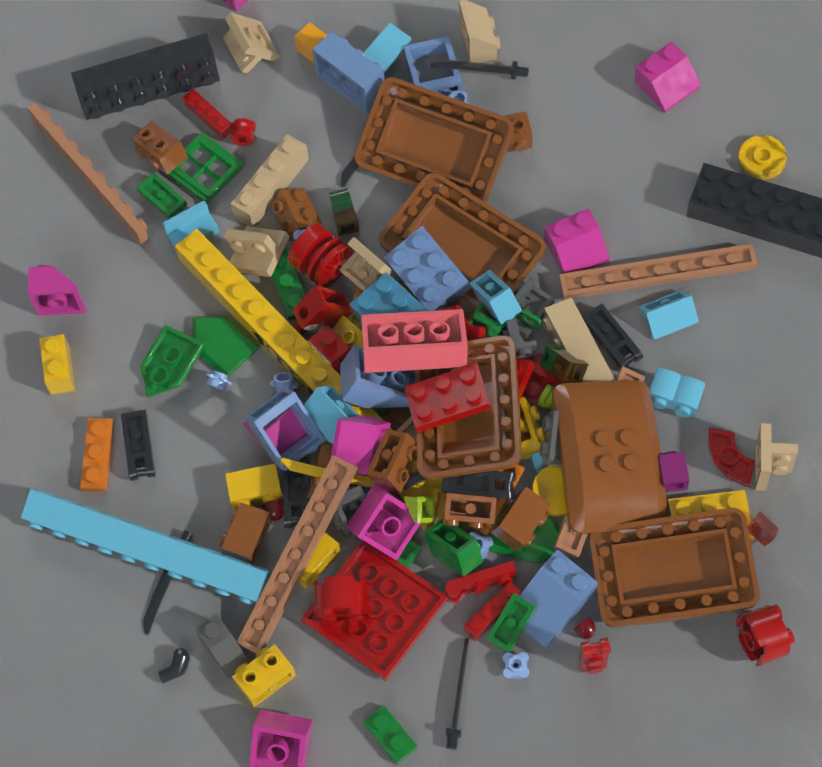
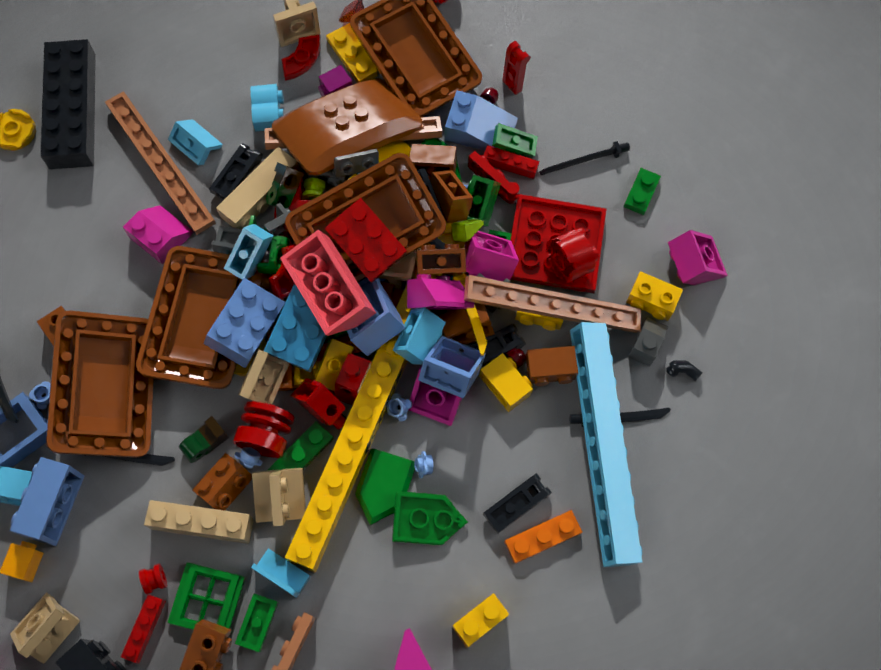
camera: 125 degrees left, 5 degrees up
light blue plate [503,652,529,679] -> none

